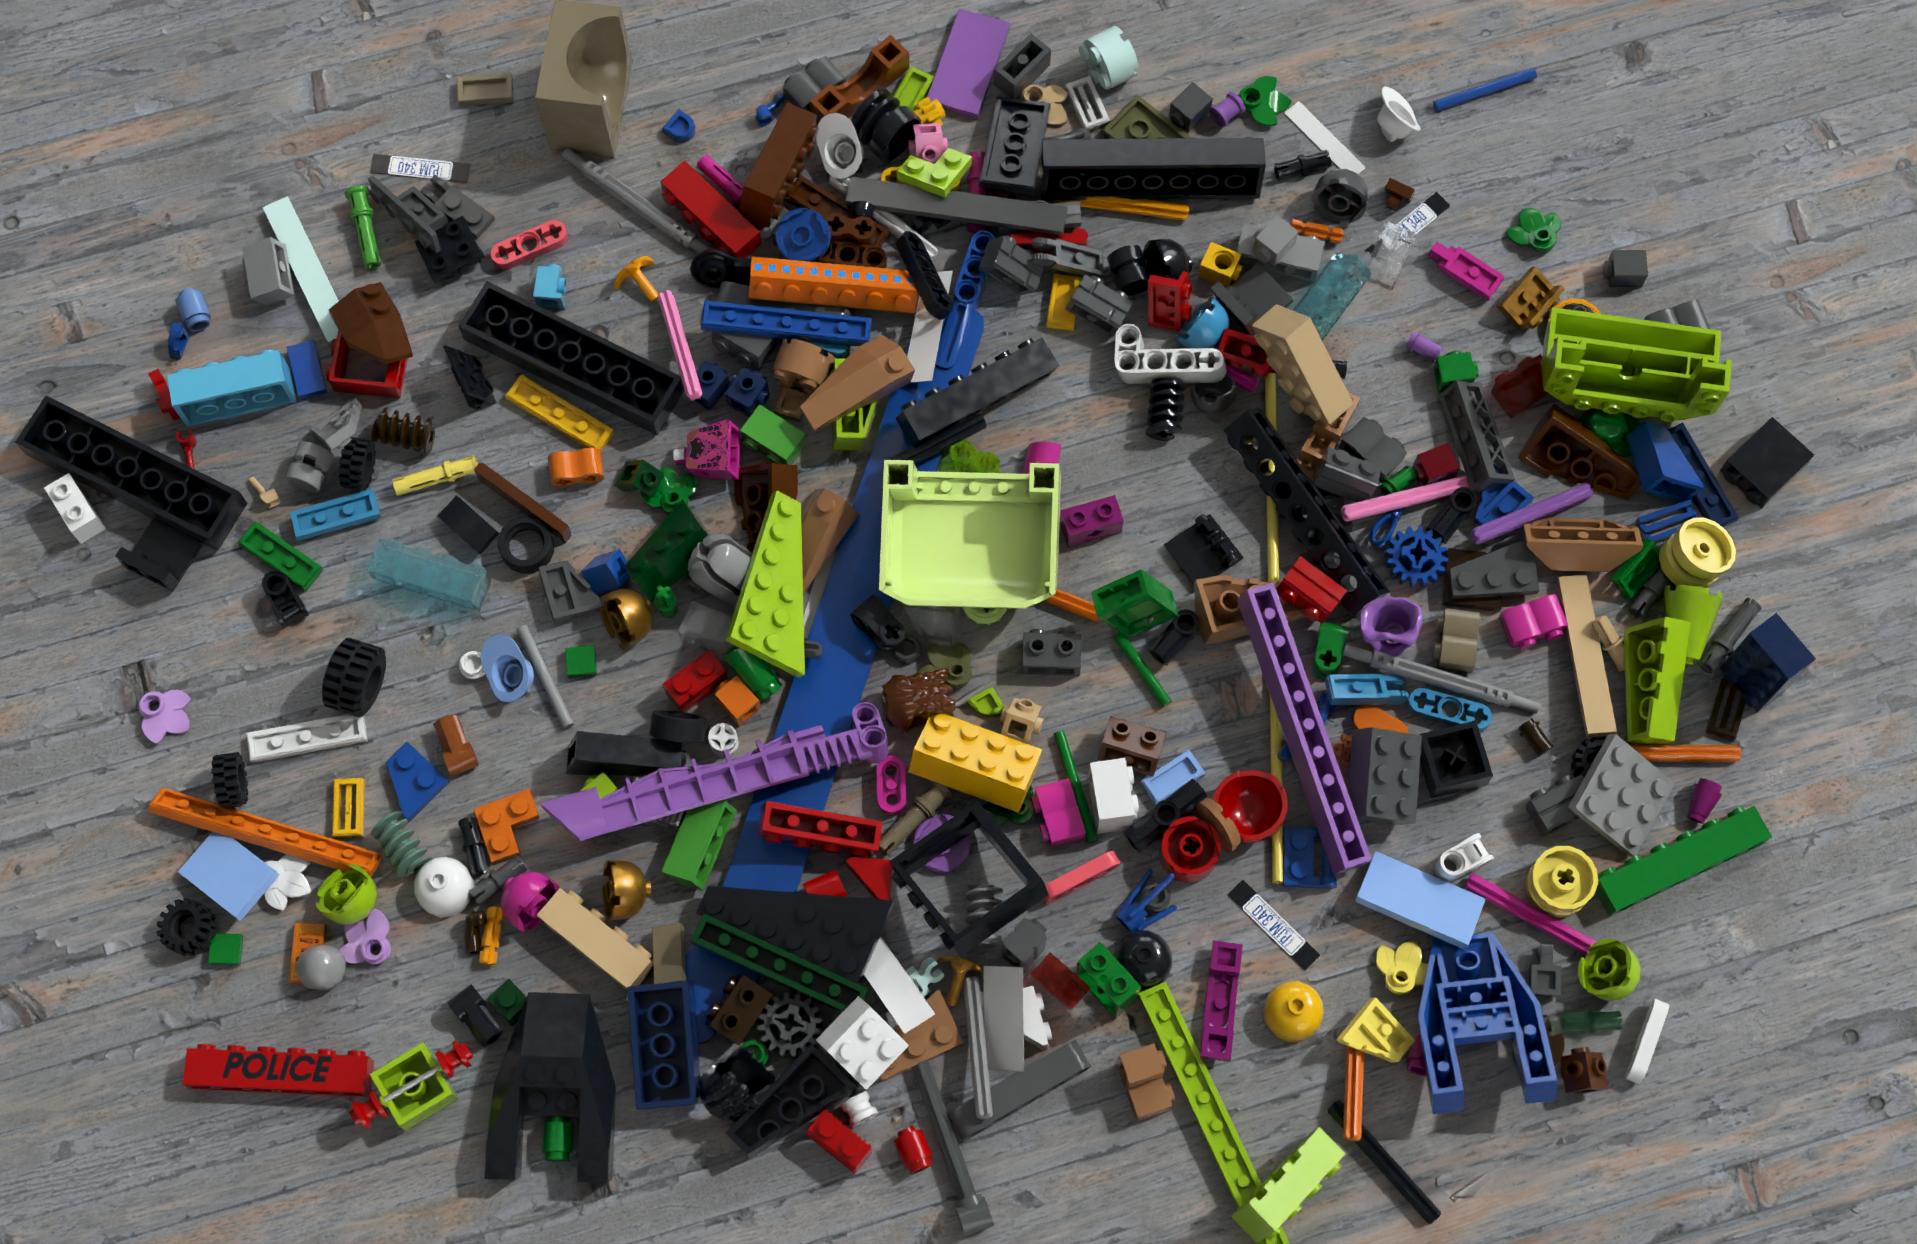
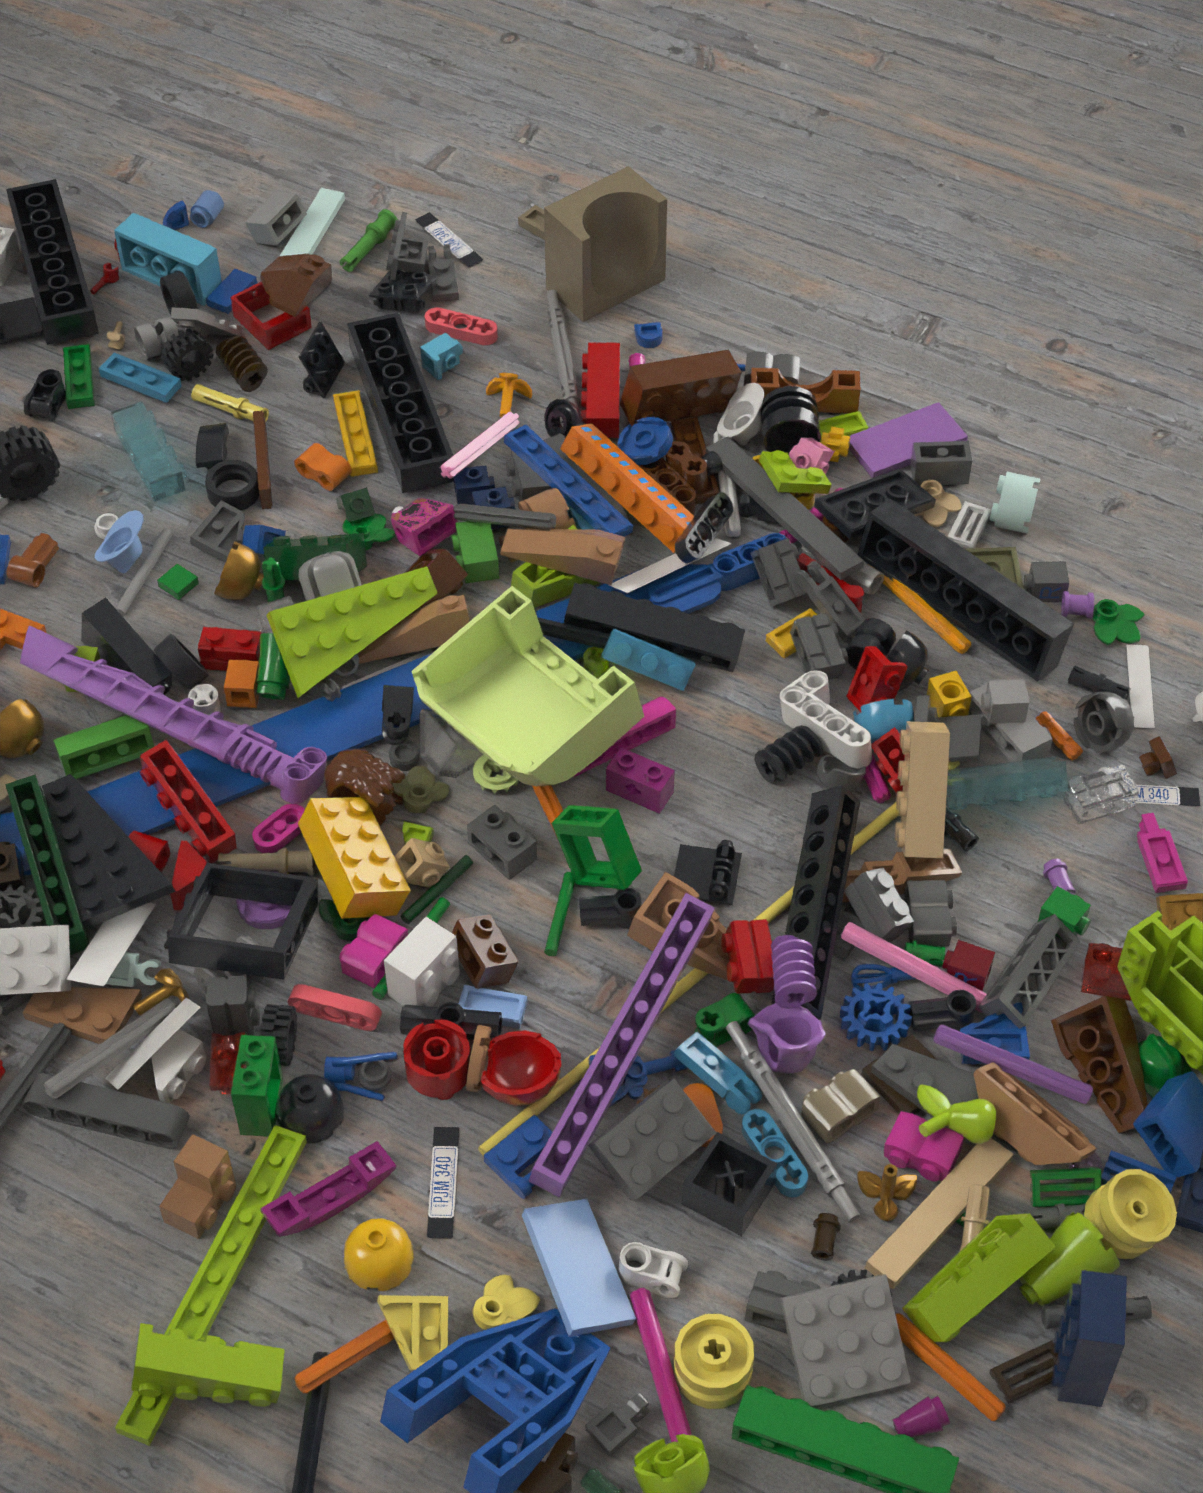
camera: 45 degrees right, 20 degrees down
none -> black tyre [160,271,198,315]
none -> black tyre [259,1004,297,1066]
none -> dark green bar [400,855,473,924]
none -> dark grey axle [453,504,556,530]
none -> dark azure plate [602,629,696,691]
none -> medium lavender piece [771,935,817,1009]
none -> pearl gold plant [857,1164,917,1221]
none -> lime piece [917,1084,996,1144]

